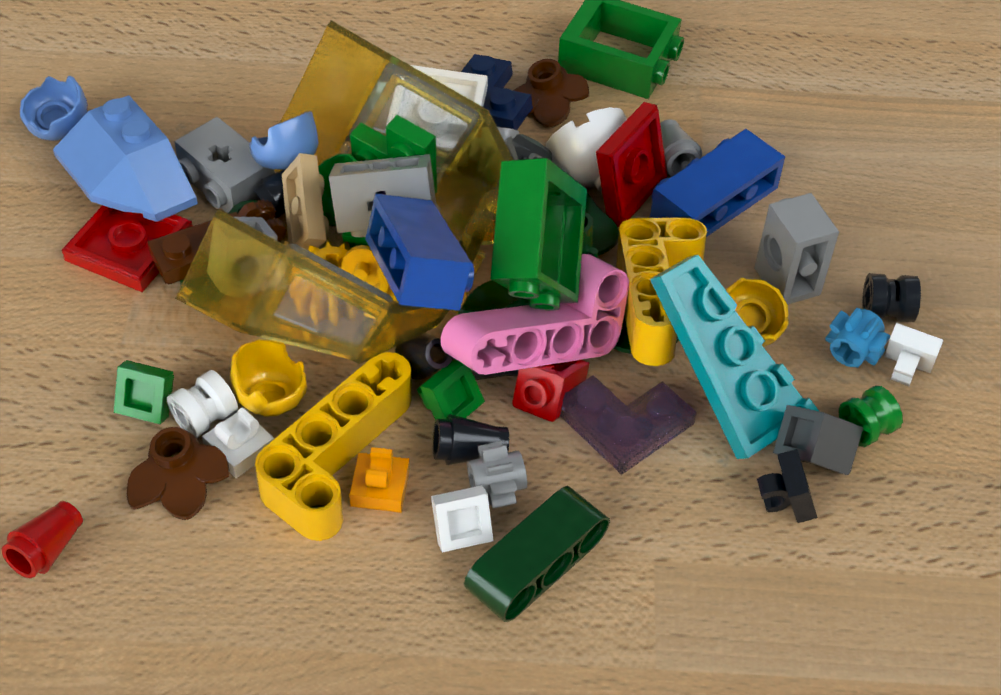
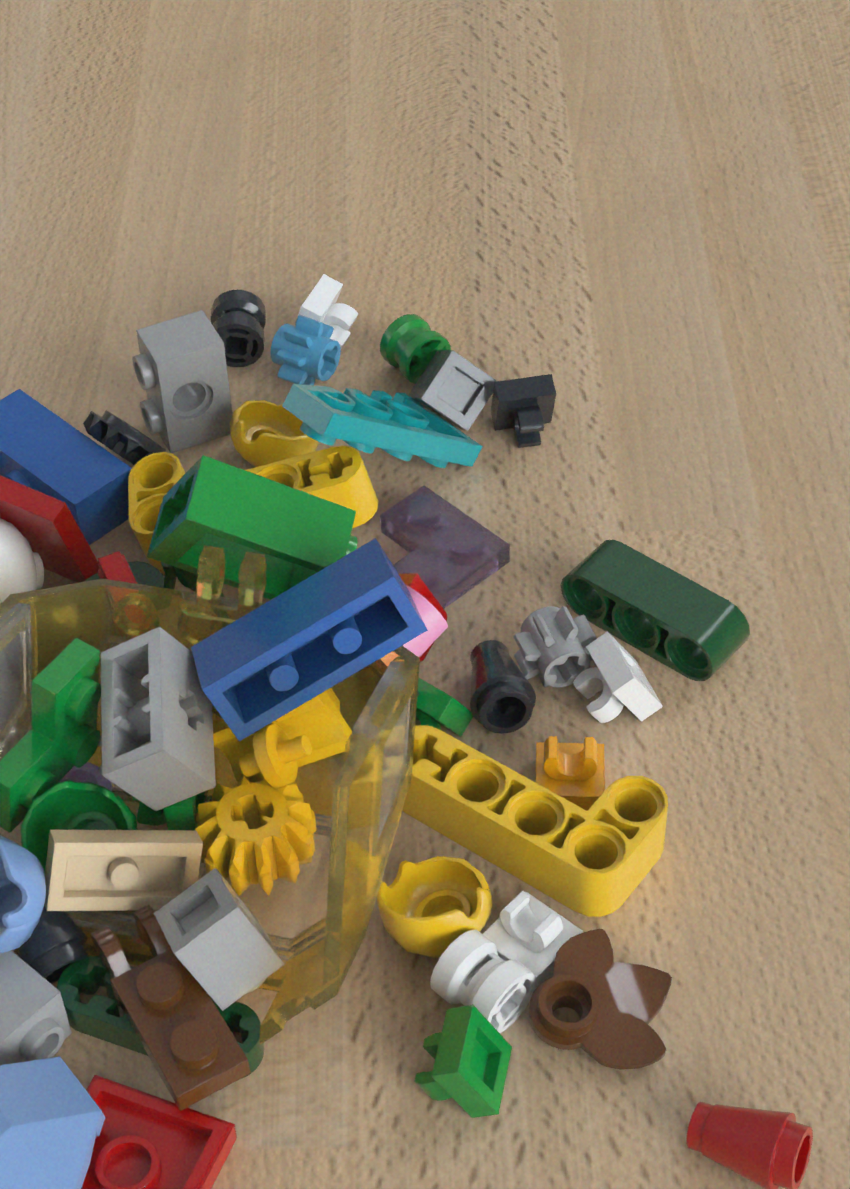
camera: 90 degrees left, 5 degrees down
none -> black gear [83,410,166,465]

